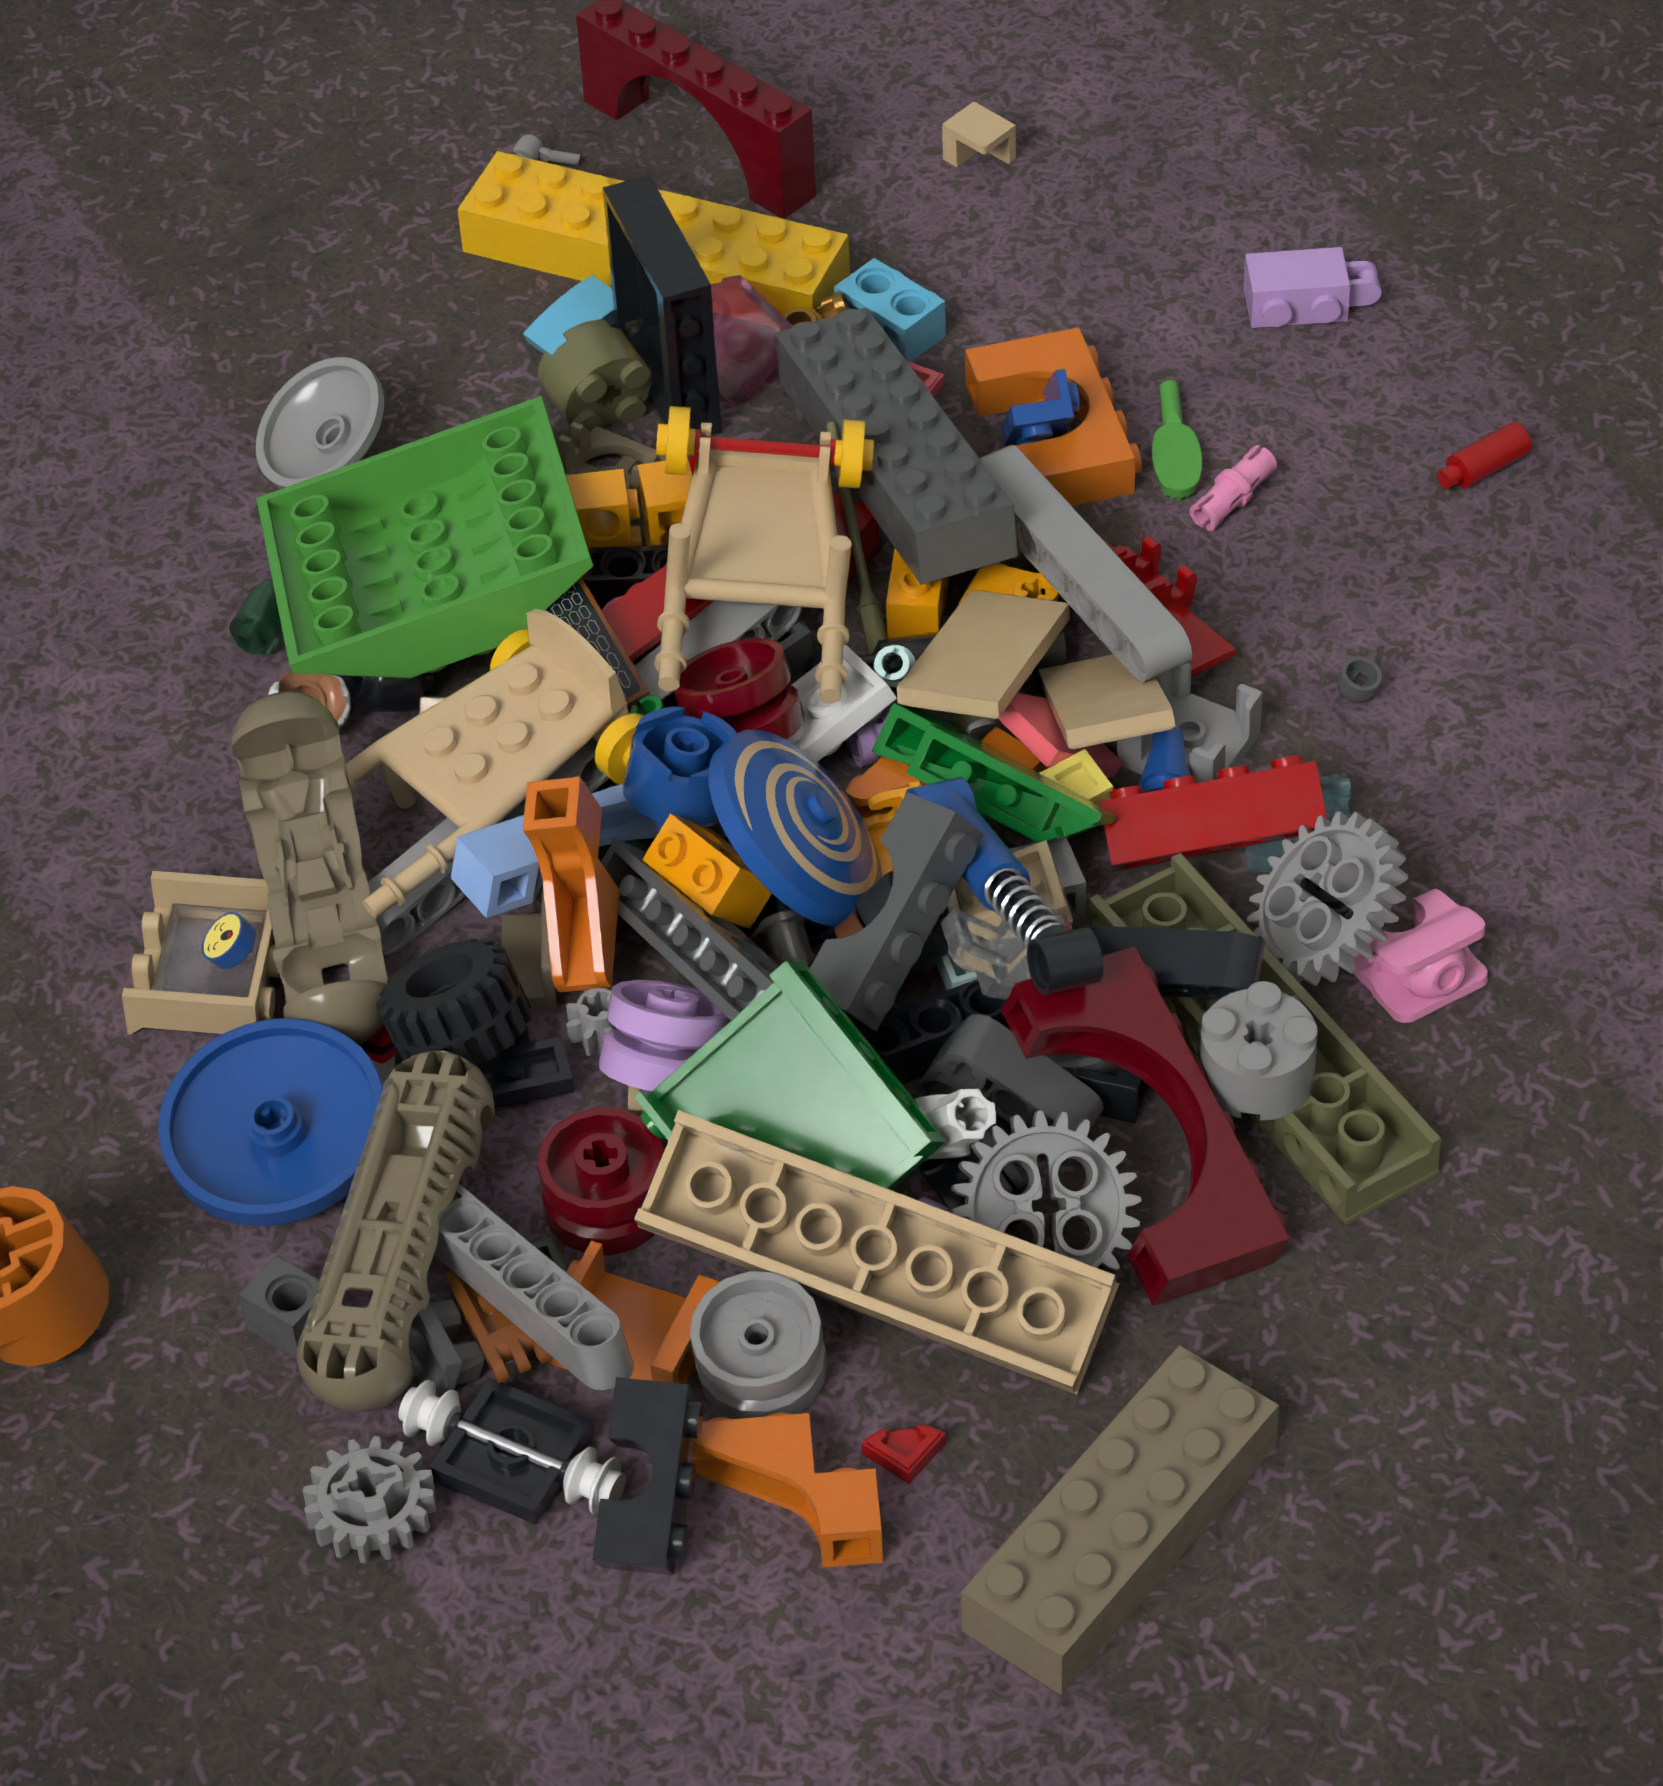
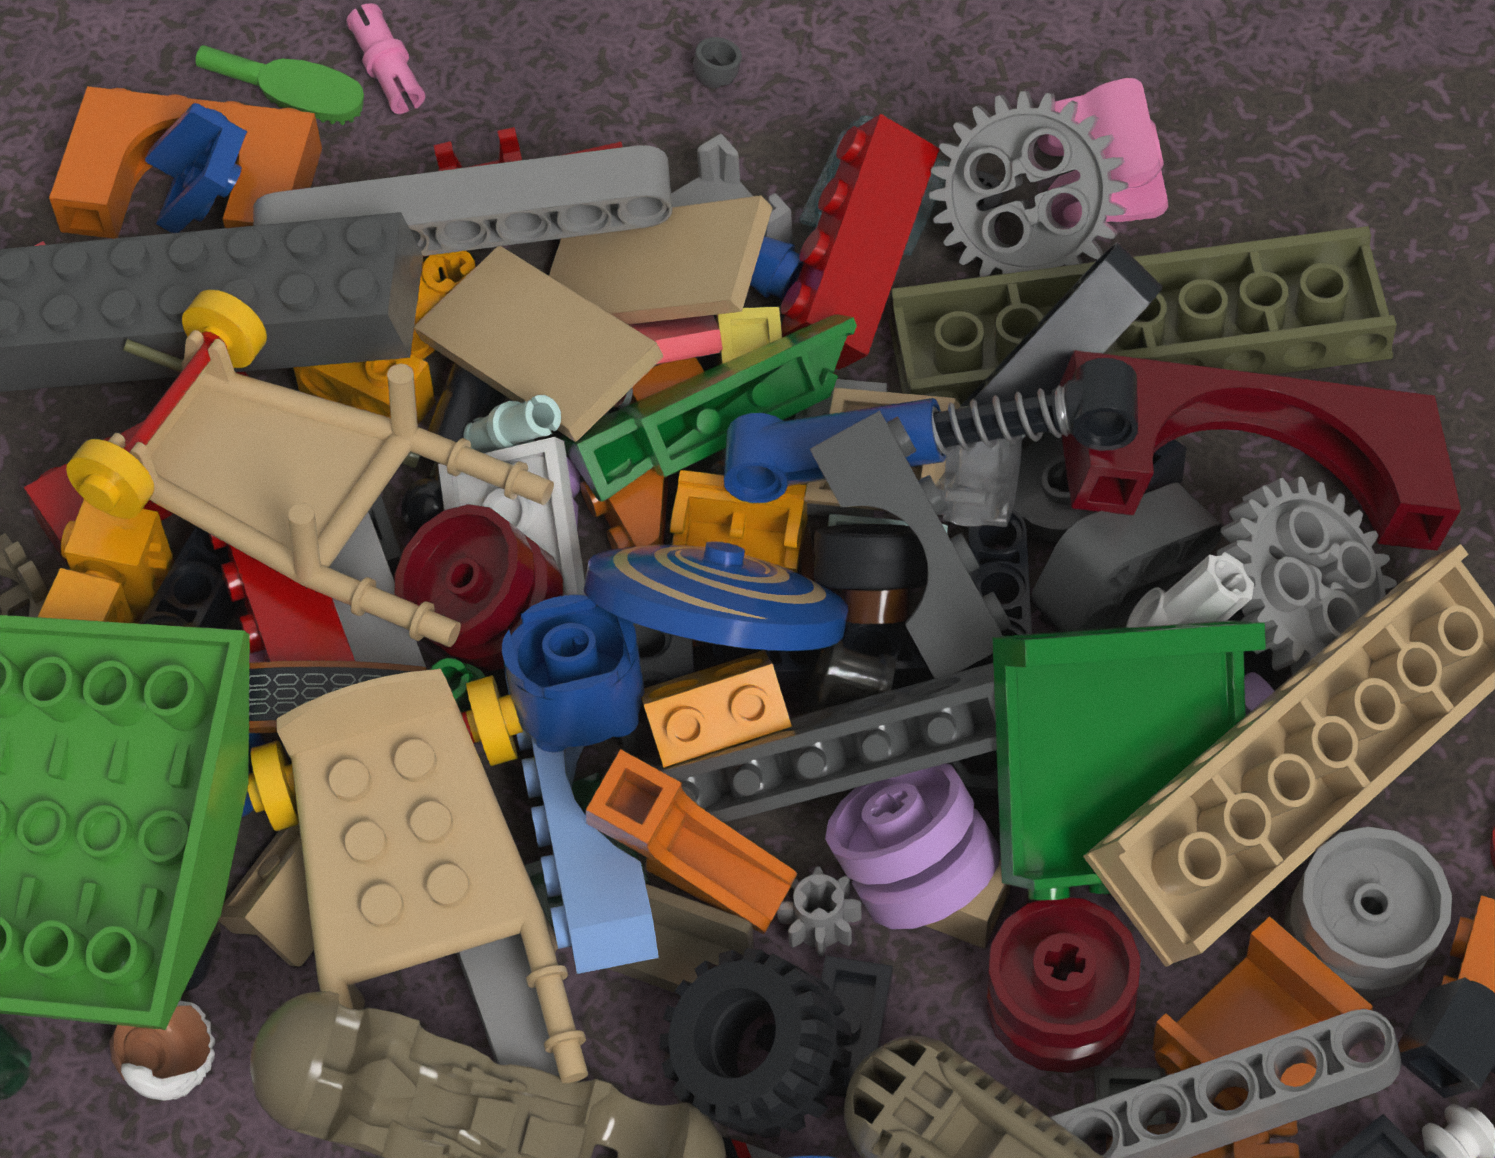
camera: 65 degrees left, 10 degrees up
light grey brick [1200,981,1318,1120] -> none

